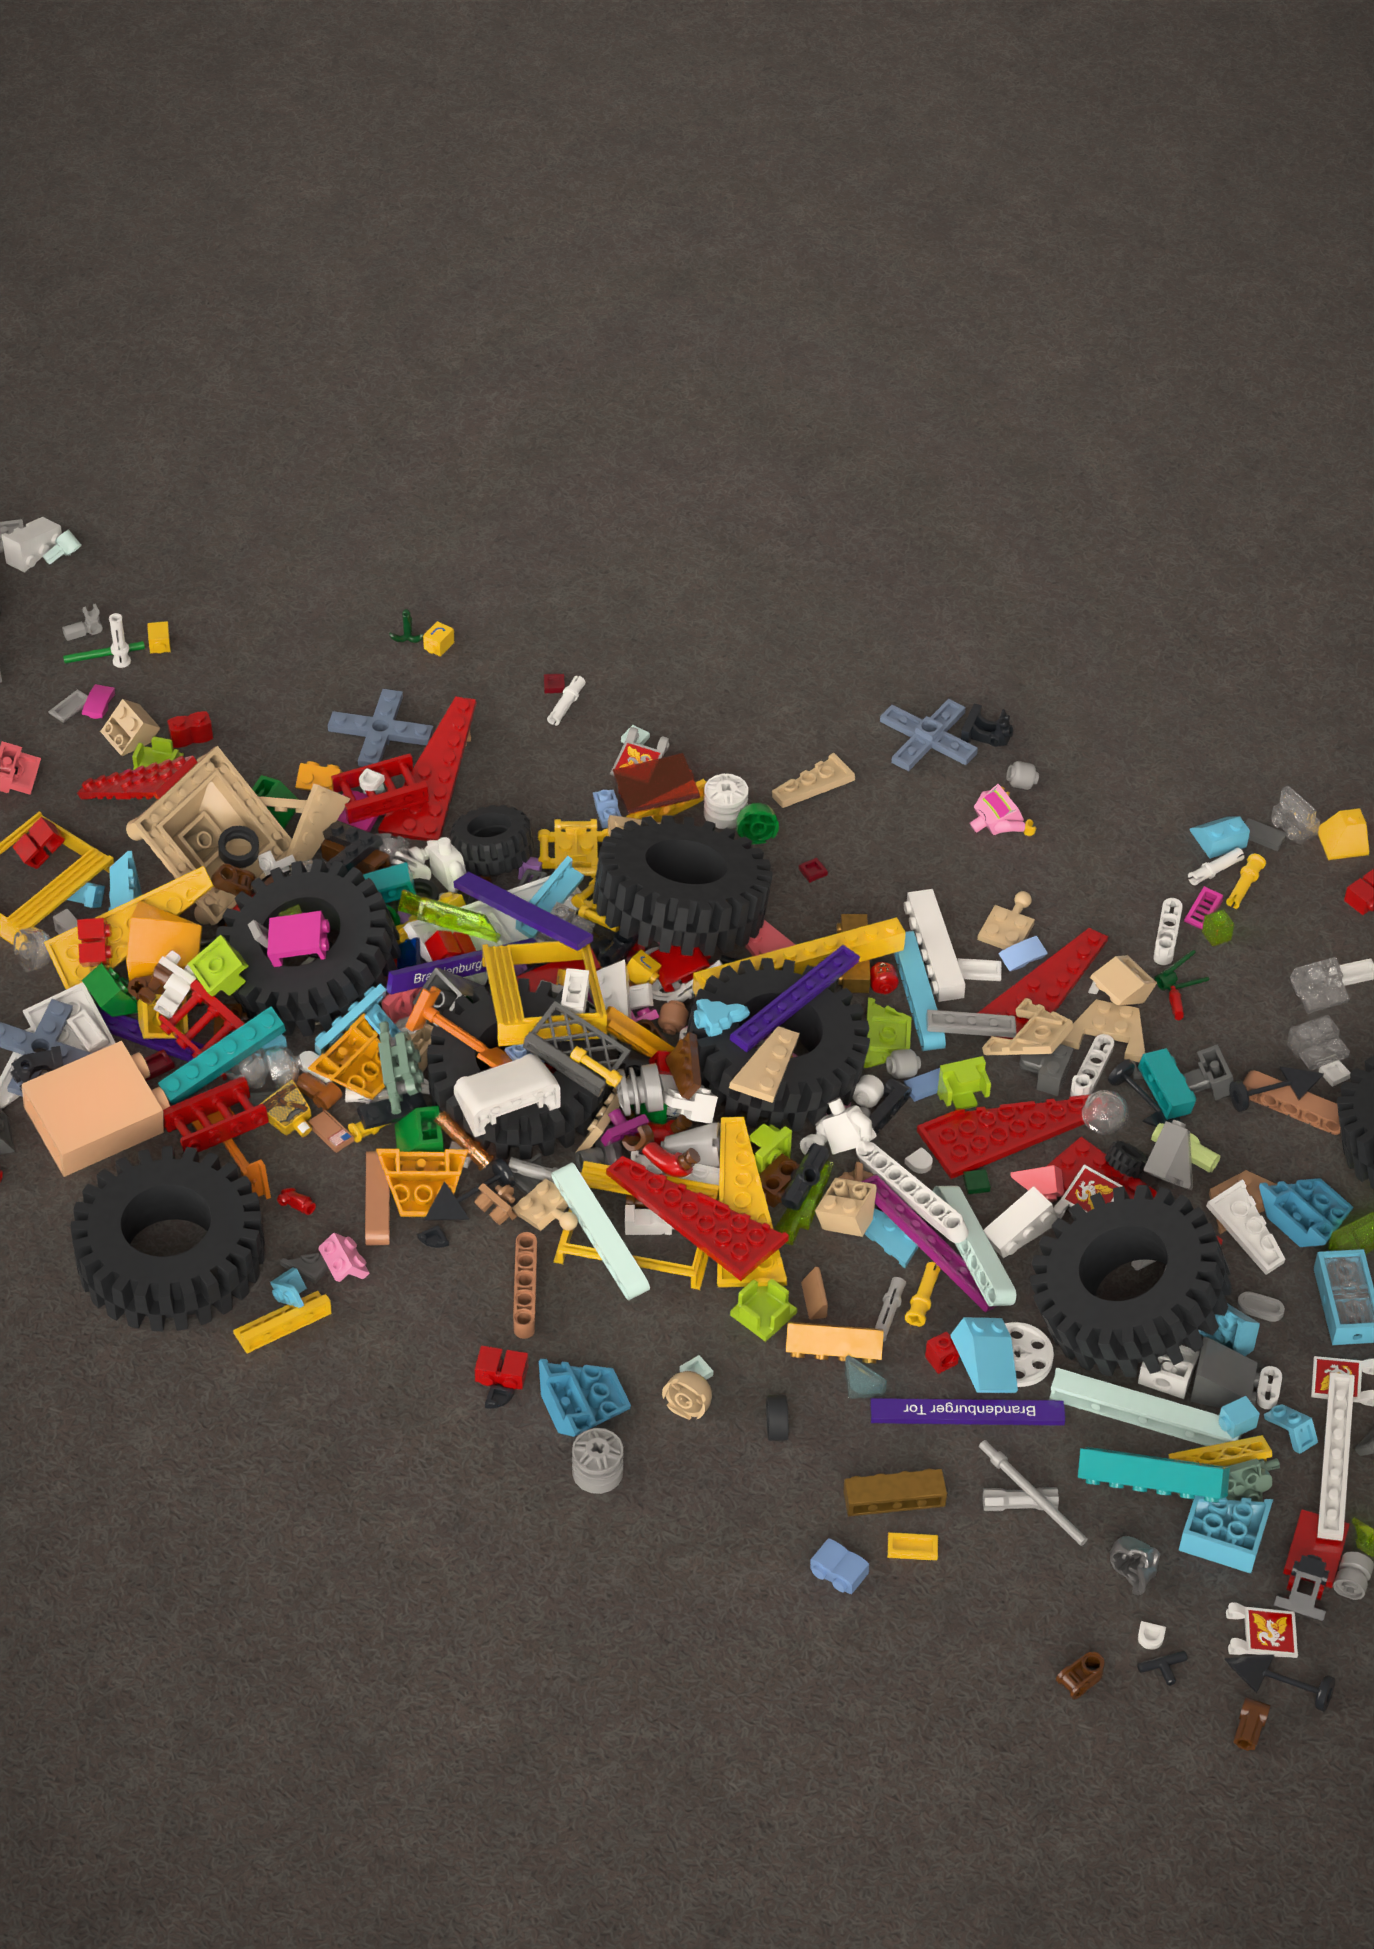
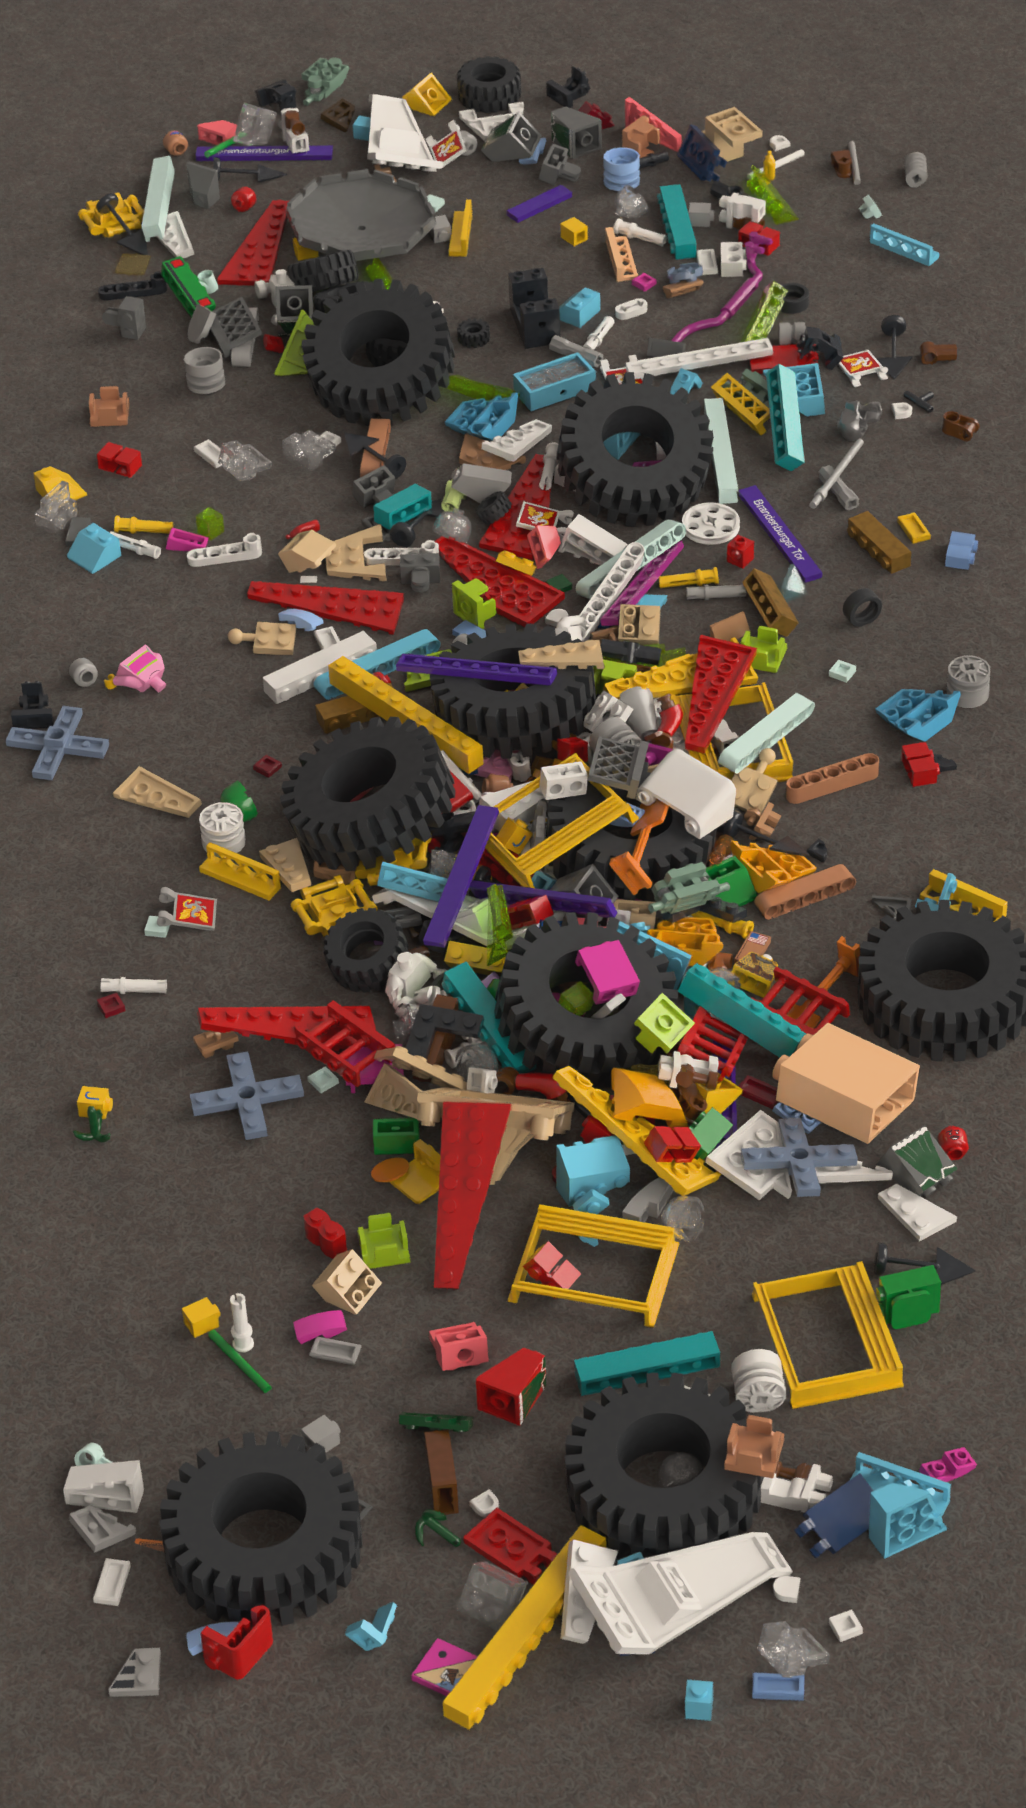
camera: 110 degrees left, 5 degrees down
black tile [10,1046,63,1092] -> none
light grey bar [62,604,103,641] -> none
white tile [66,1009,109,1053] -> none
reddish brown piece [211,864,255,897] -> none
black tyre [218,825,259,868] -> none
red arm [277,1188,316,1215] -> none
light orange bracket [295,761,343,793] -> none
bright pink bracket [318,1233,370,1282] -> none
white tile [359,768,385,791] -> none
yellow bar [570,1046,623,1088] -> none
light blue slope [593,790,622,828] -> none
clear red piece [612,753,700,815] -> none
yellow brick [627,950,662,985] -> none
tan cylinder [662,1371,712,1420] -> none
reddish brown wing [665,1032,701,1099] -> none
medium azure rock [694,999,750,1037] -> none
light grey tile [926,1010,1016,1038] -> none
medium azure slope [950,1317,1018,1393] -> none
tan wing [982,998,1074,1055] -> none
dark green plant [1154,950,1209,991] -> none
medium azure brick [1219,1396,1260,1439] -> none
none -> yellow wing [496,550,537,576]

